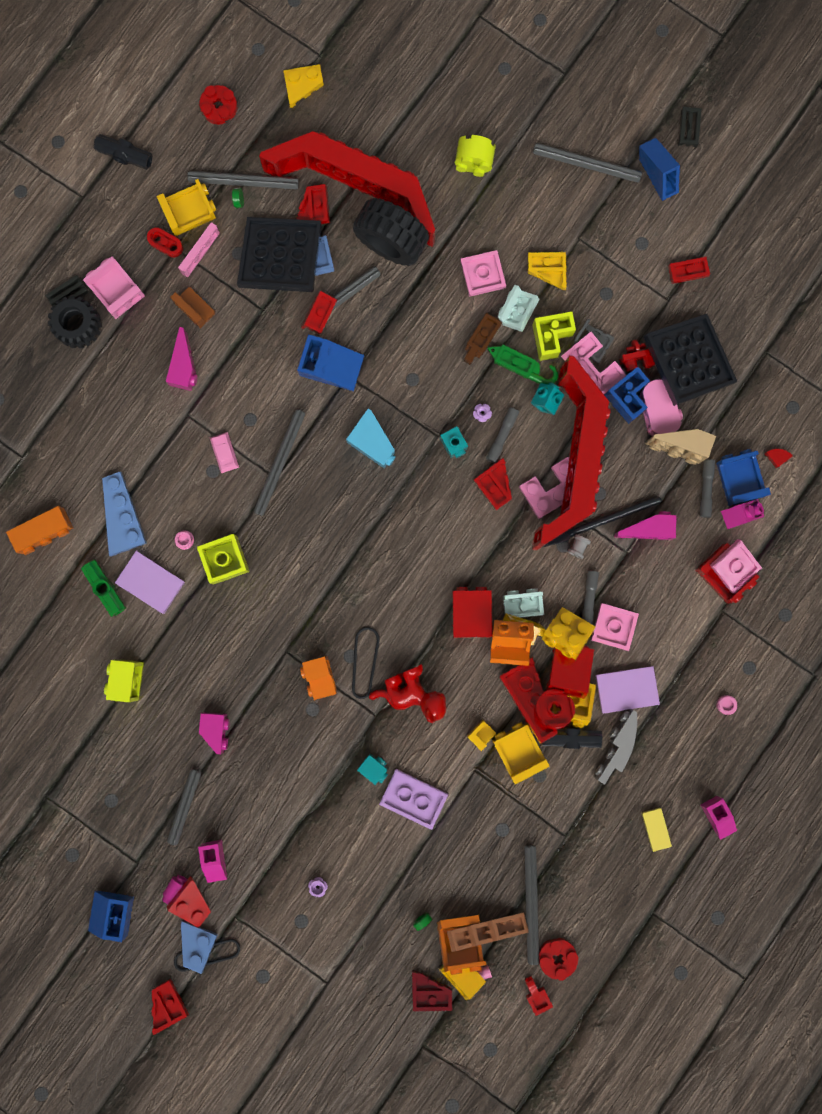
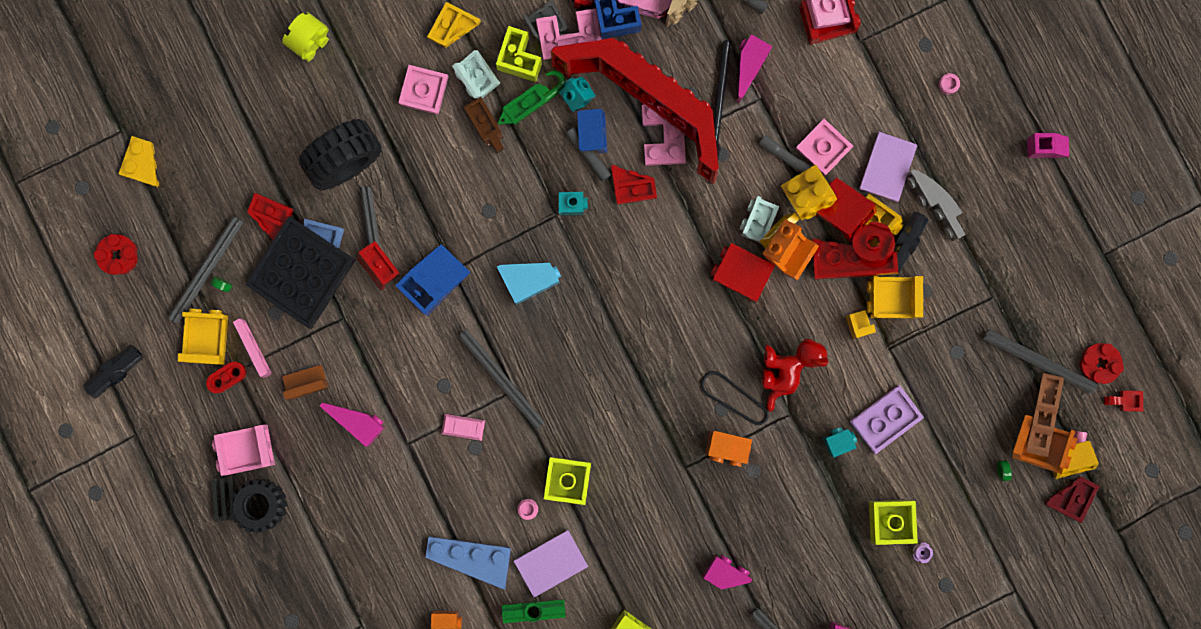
camera: 65 degrees left, 0 degrees up
red slope [259,131,435,247] -> none
lavender plate [473,404,492,422] -> none
light grey bush [567,534,591,559] -> none
light yellow tile [641,807,672,852] -> none
none -> blue panel [577,109,607,153]
none -> neon yellow brick [869,500,918,545]

